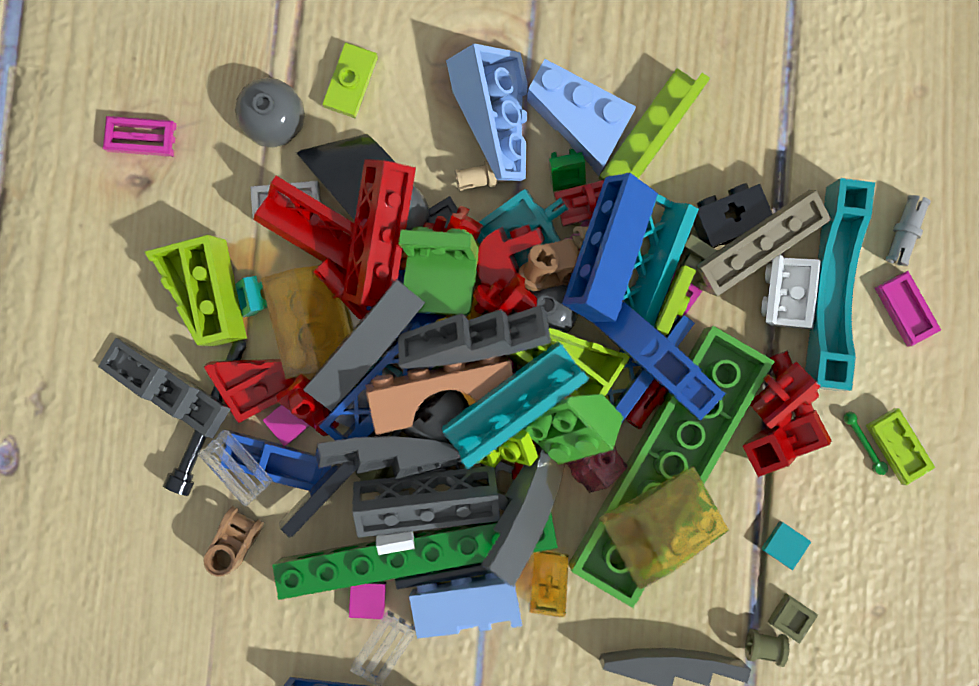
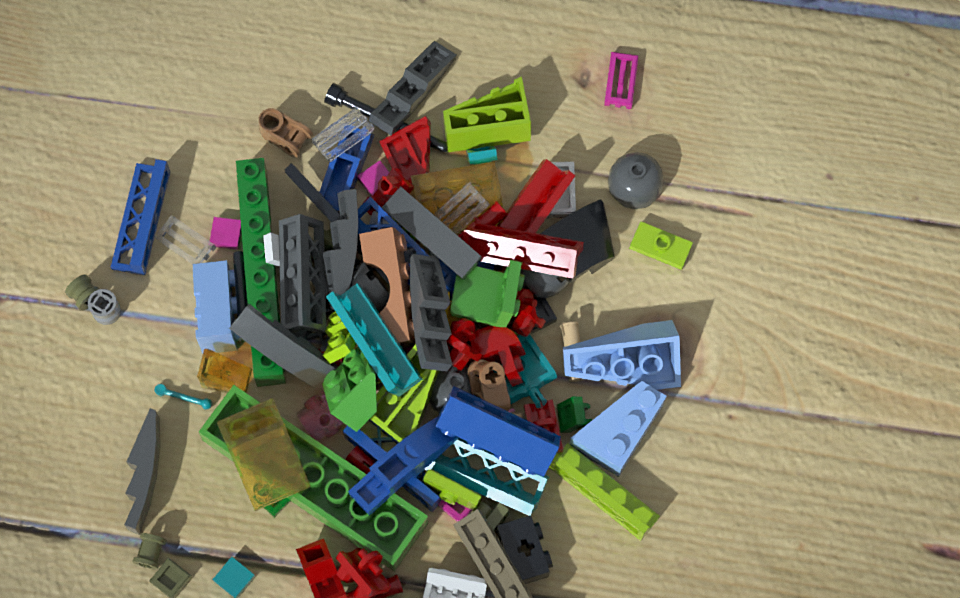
camera: 90 degrees right, 15 degrees down
none -> teal hinge [154,384,212,409]
none -> clear tile [433,182,490,234]

